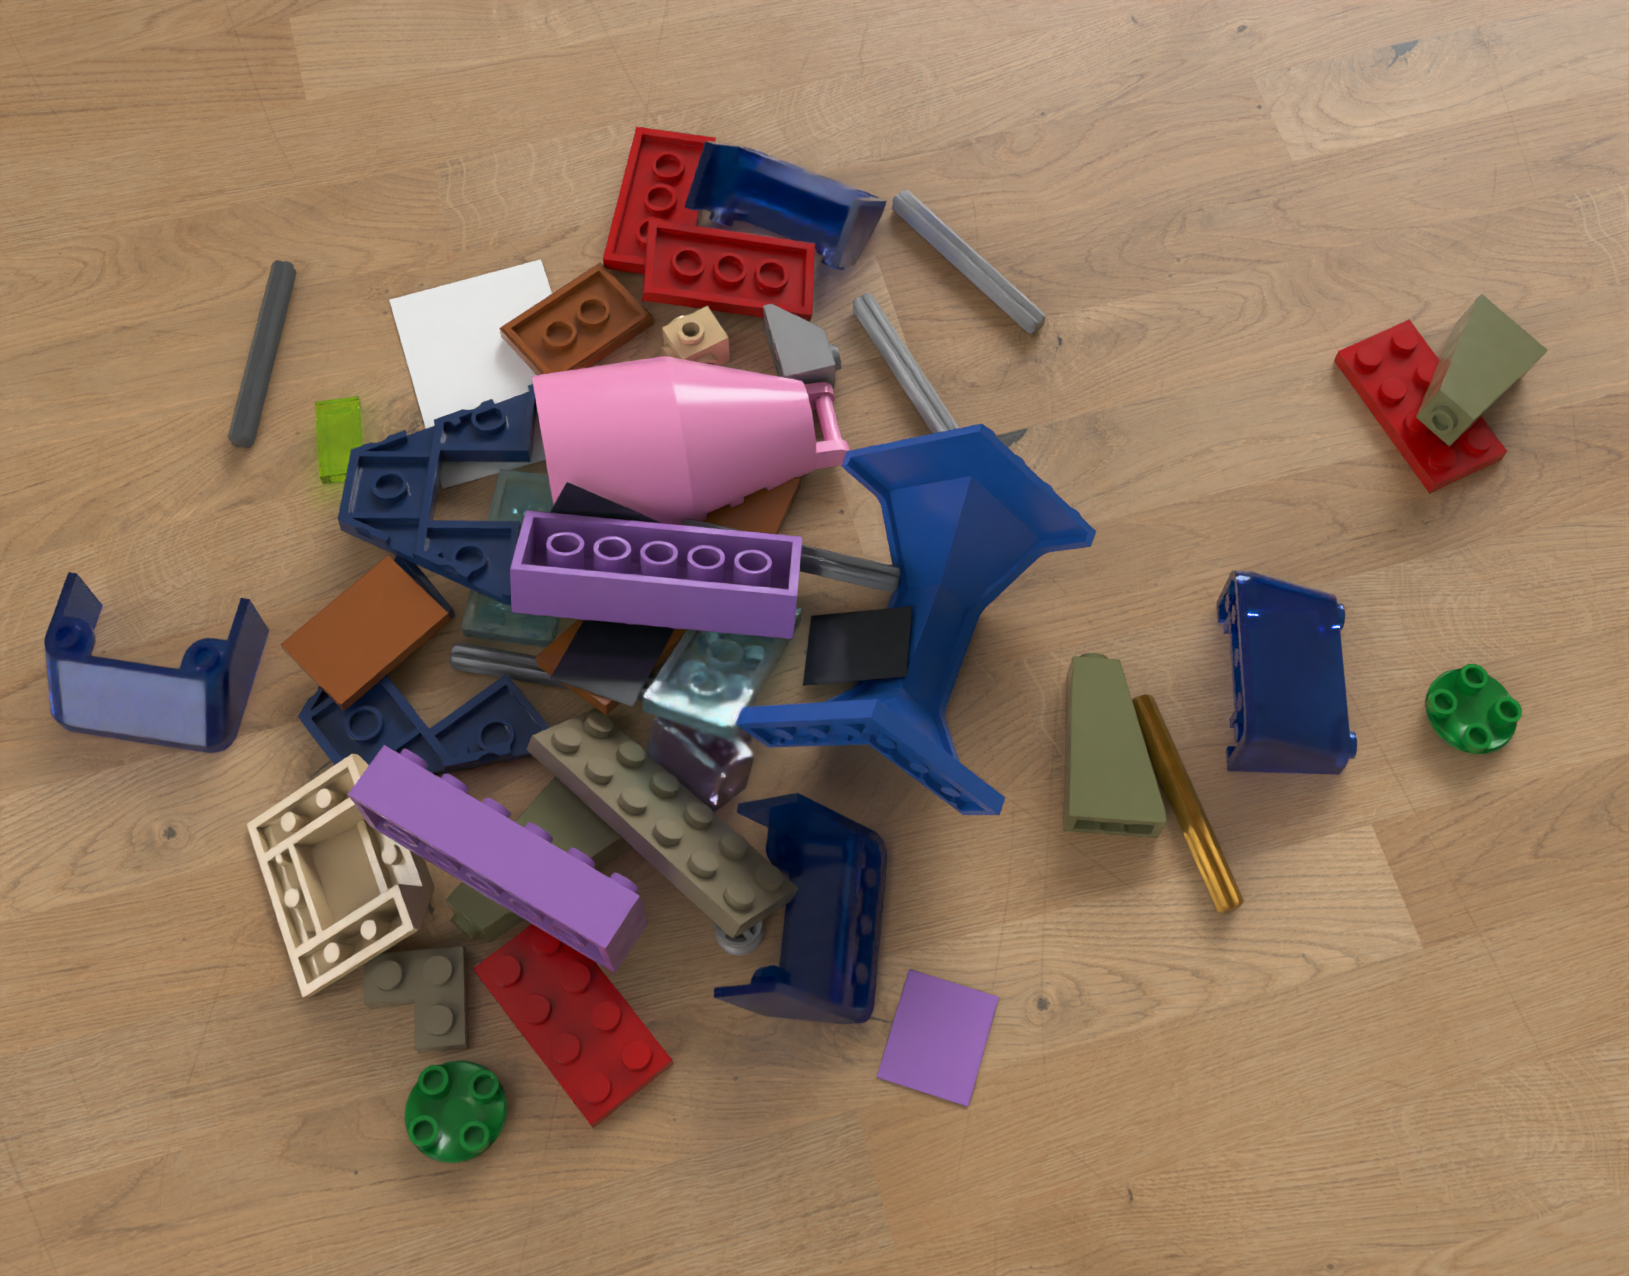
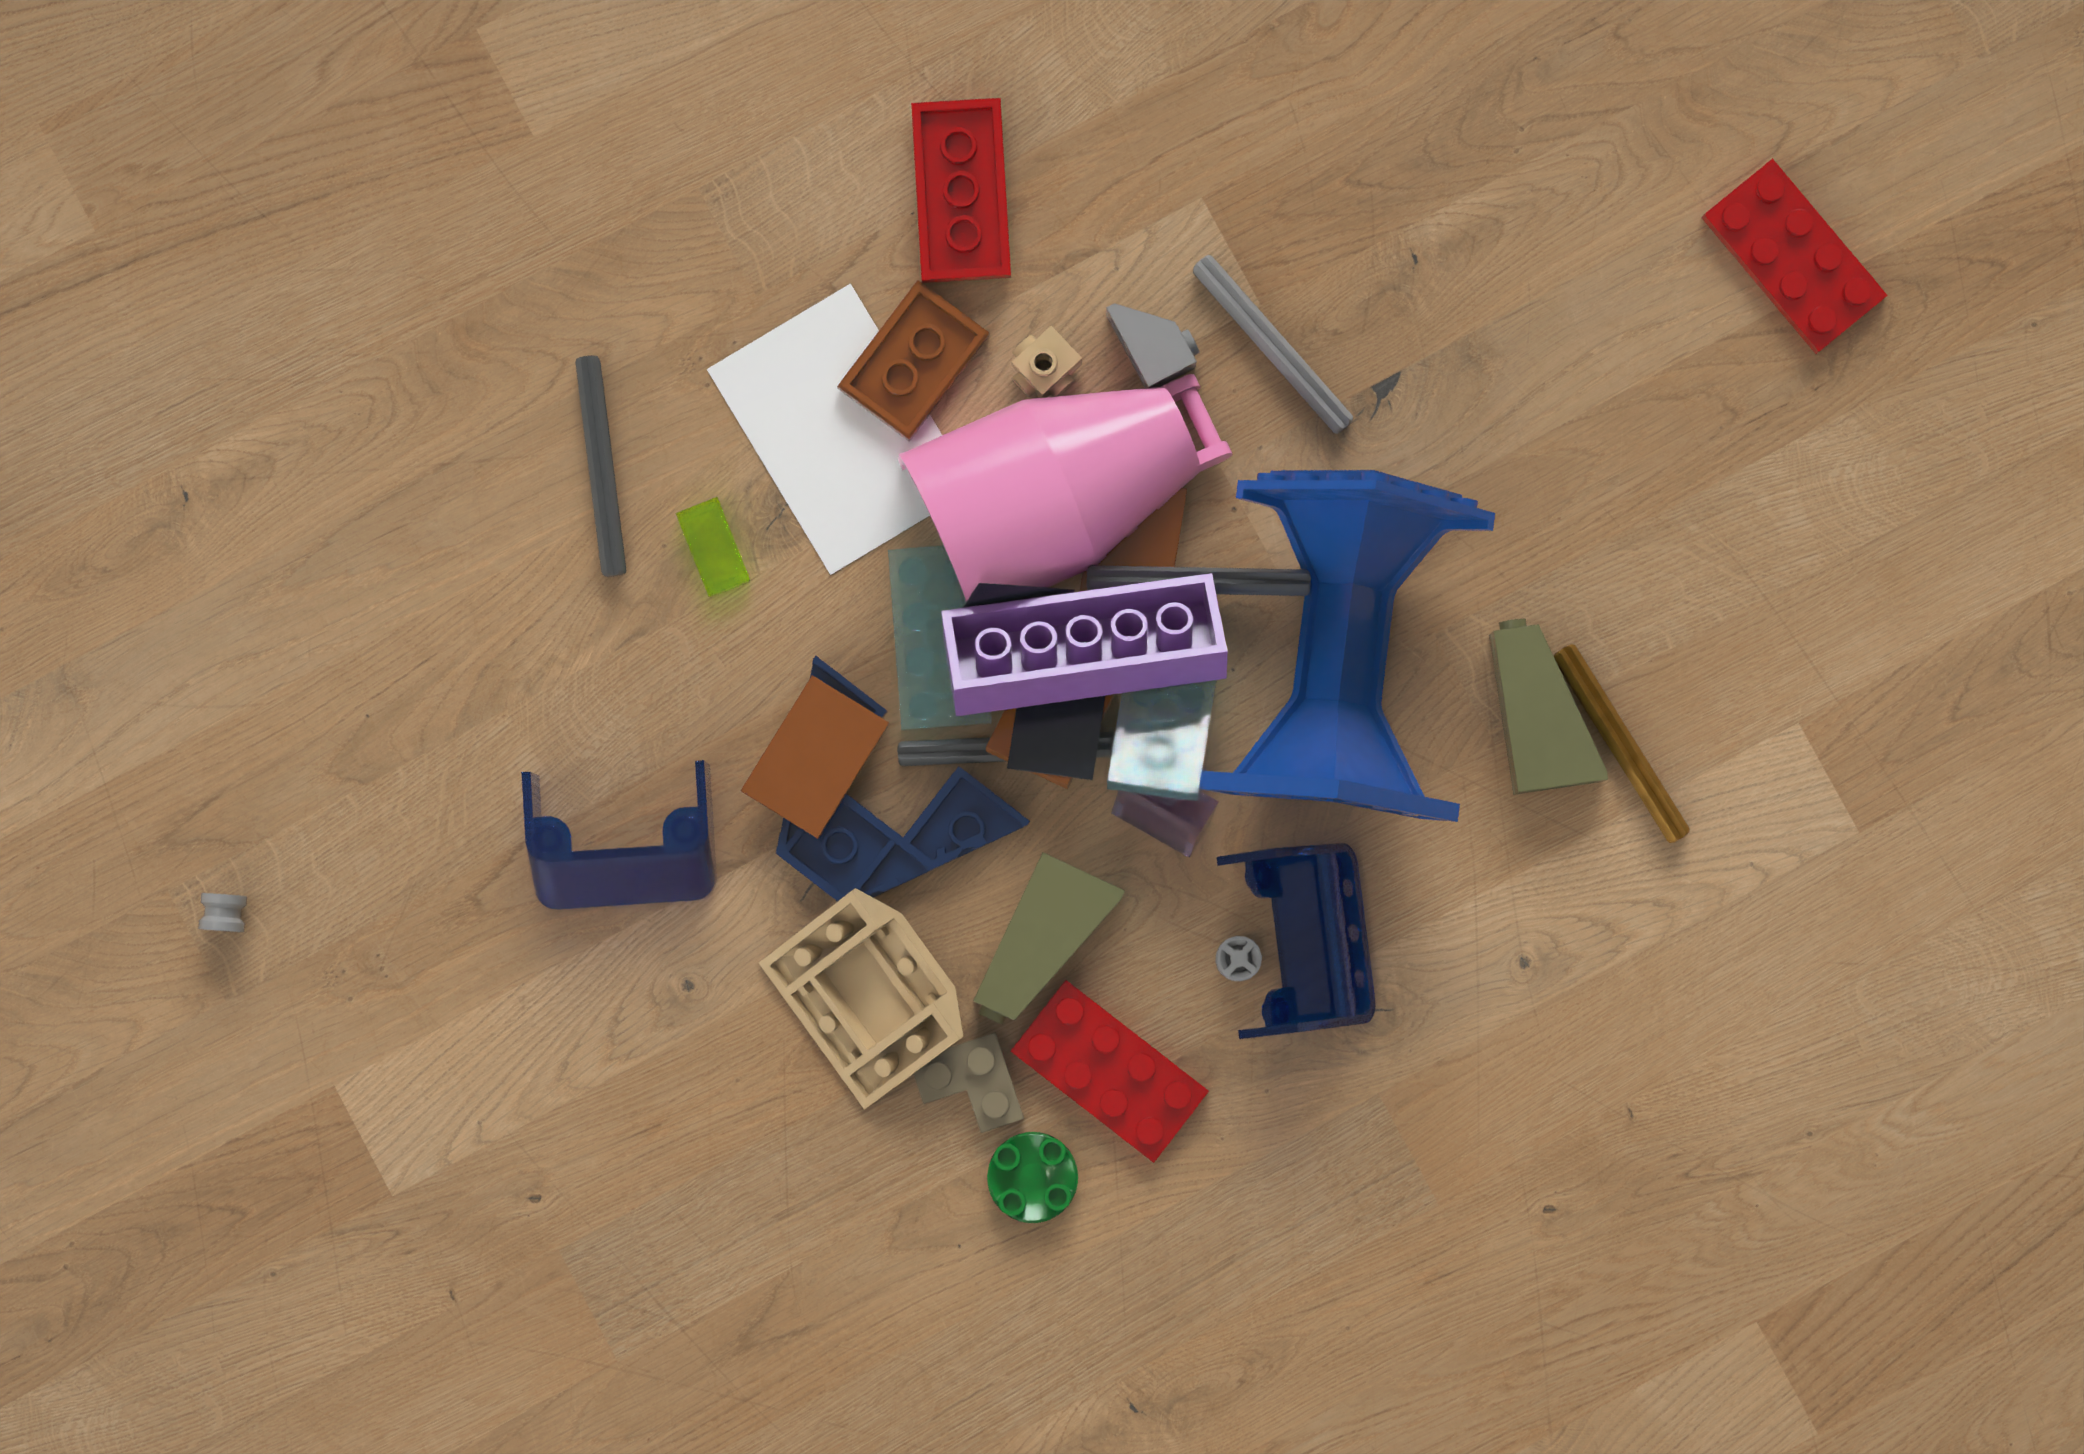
camera: 10 degrees left, 20 degrees up
dark blue wing [338,384,537,606] -> none
medium lavender brick [348,745,648,974] -> none
dark tan plate [526,708,798,939] -> none
red plate [642,219,815,322] -> none
clear blue windscreen [685,141,887,270] -> none
black sticker [803,606,912,686] -> none
medium lavender sticker [877,969,999,1107] -> none
light grey axle [892,190,1046,334] -> none
clear blue windscreen [1216,570,1357,775] -> none
olive slope [1416,294,1548,447] -> none
green dish [1425,664,1522,754] -> none

